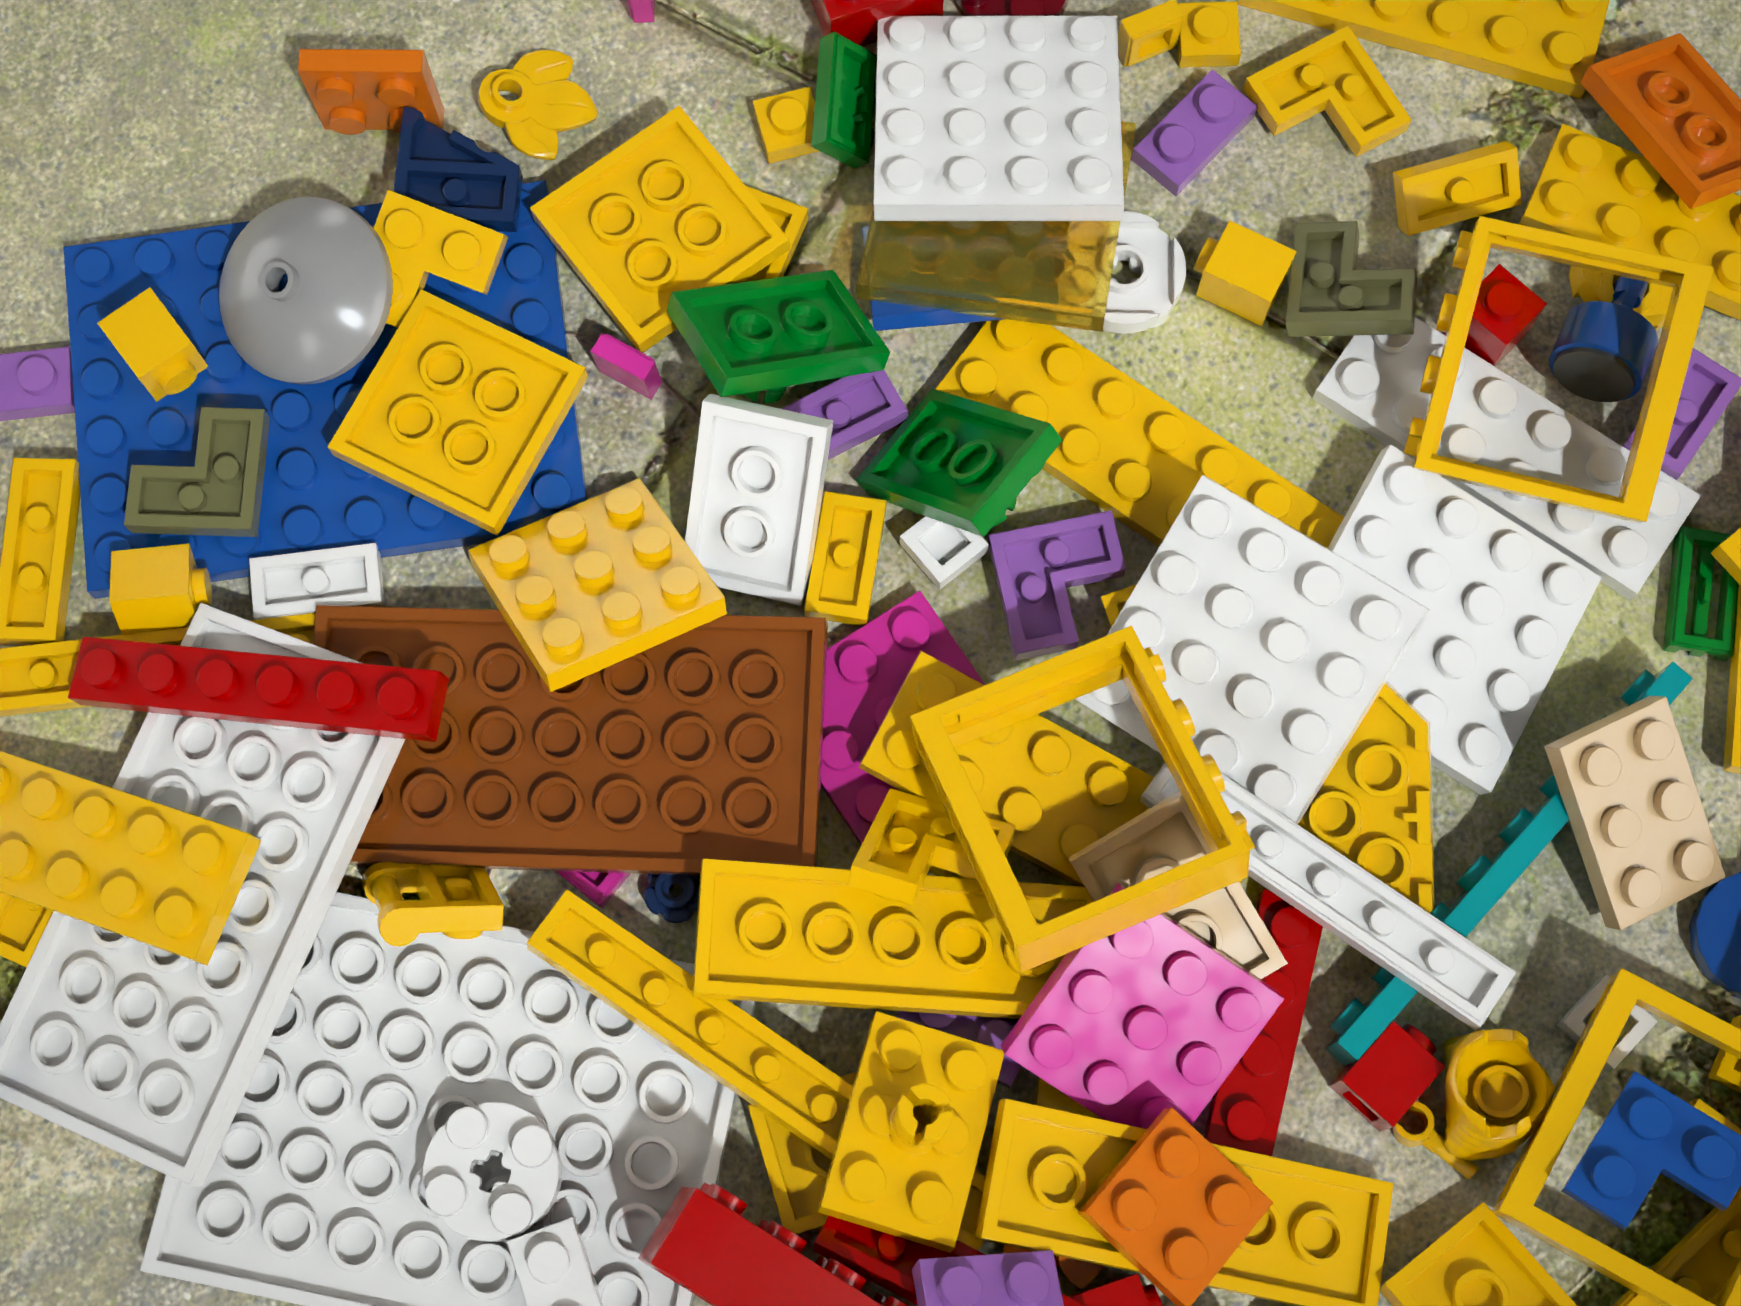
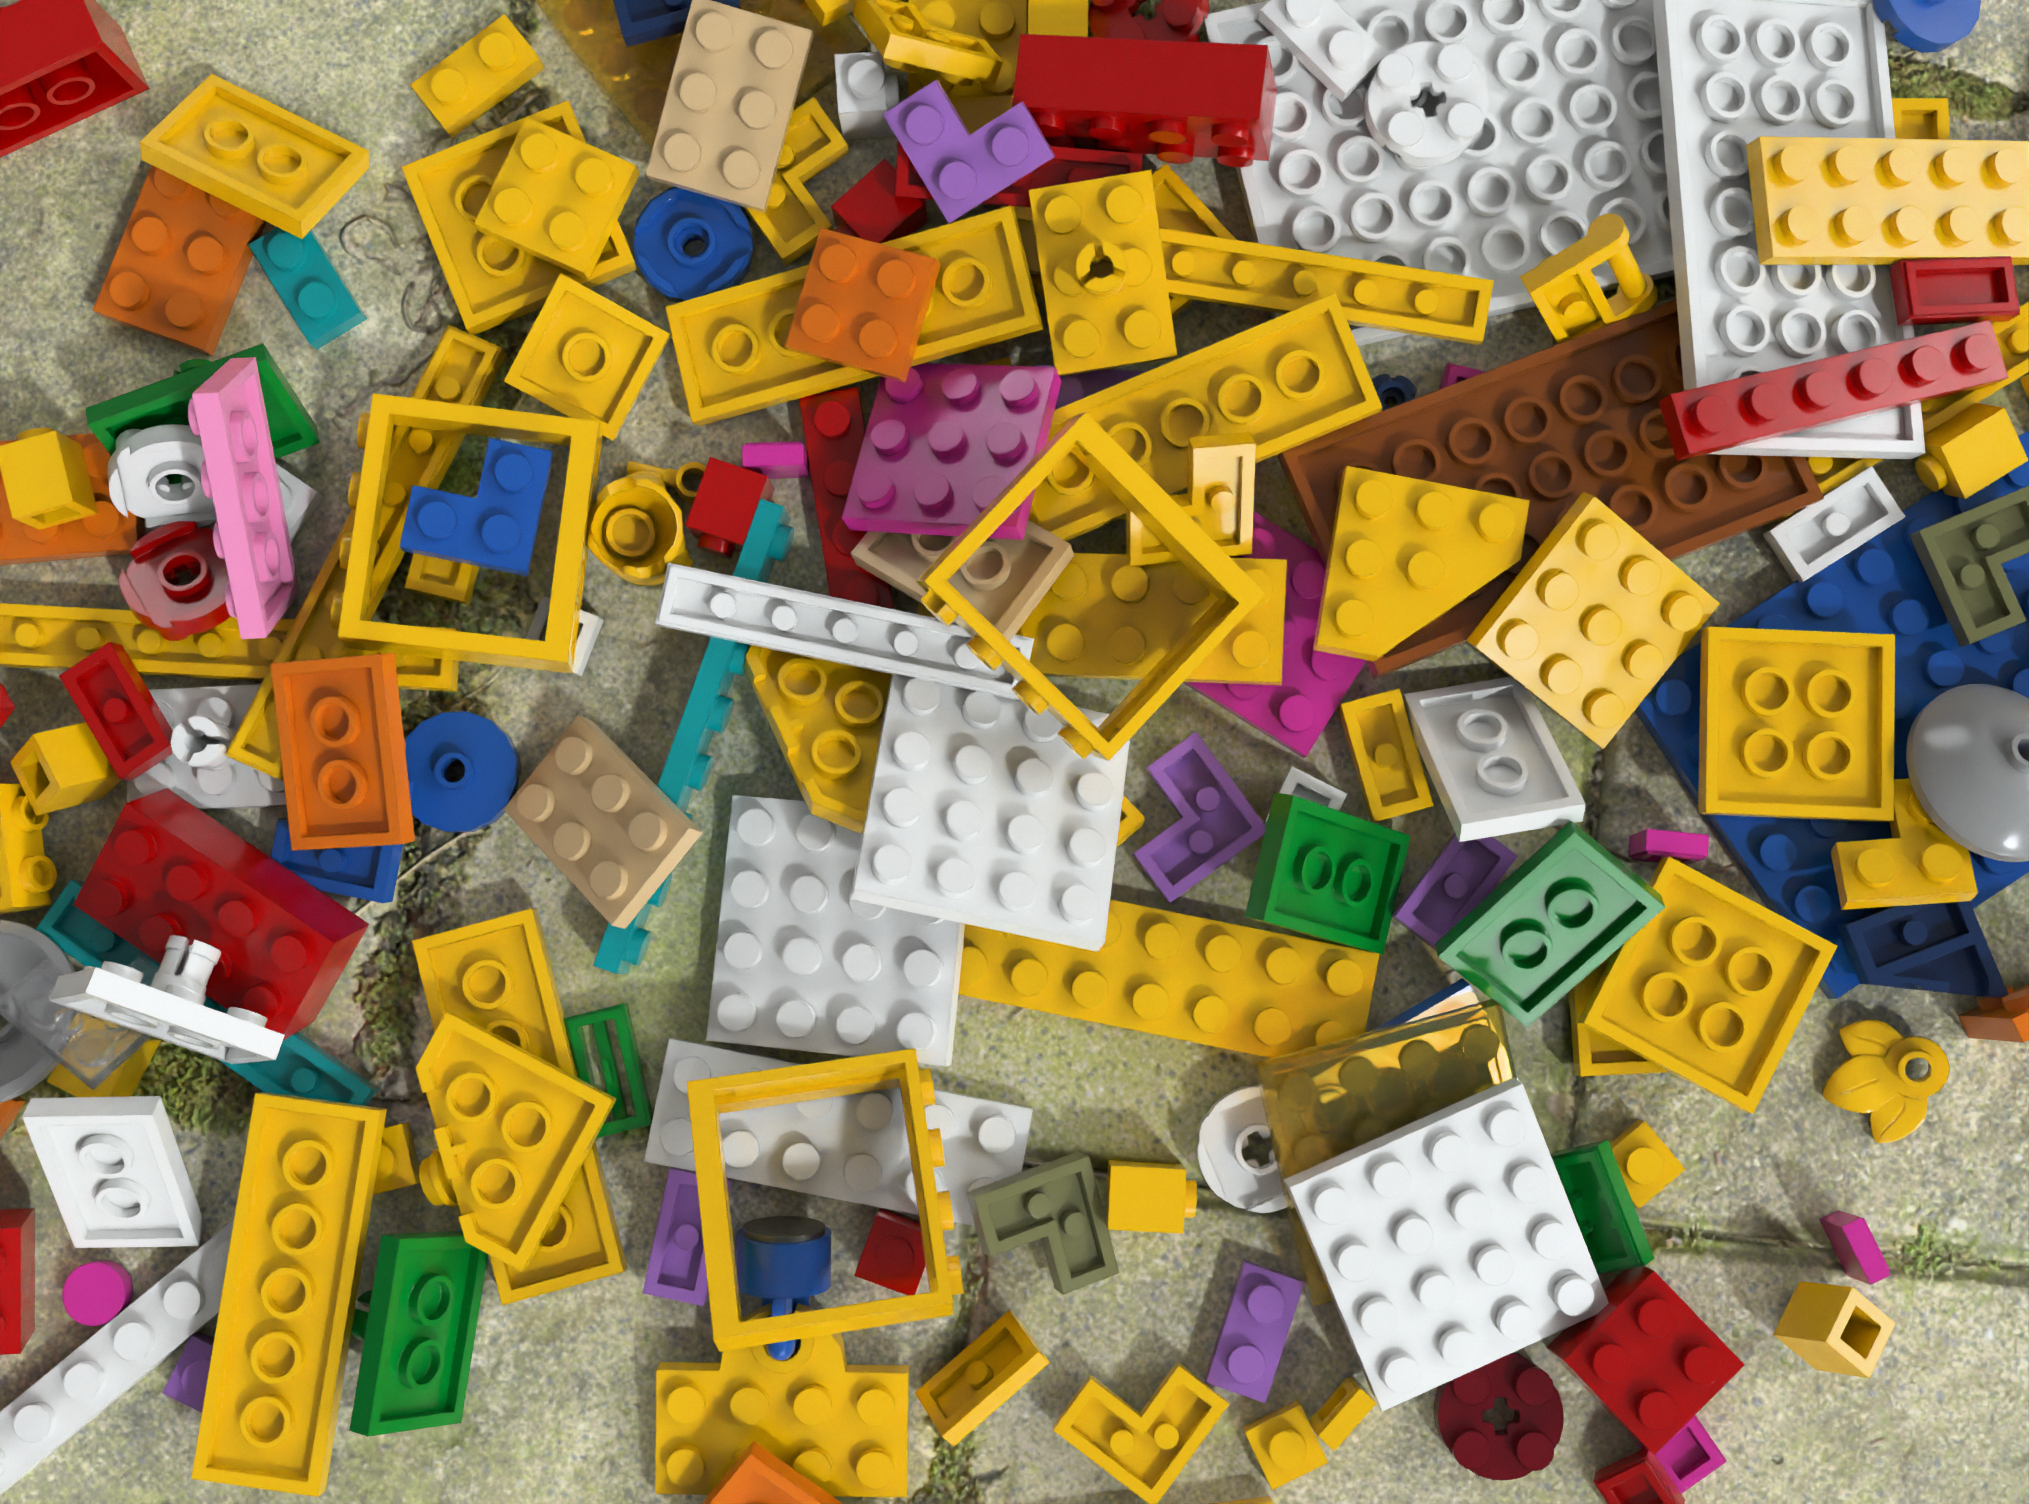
camera: 155 degrees right, 10 degrees up
none -> dark pink tile [742,441,809,479]
none -> yellow plate [1313,466,1530,661]
none -> red tile [1889,256,2020,326]

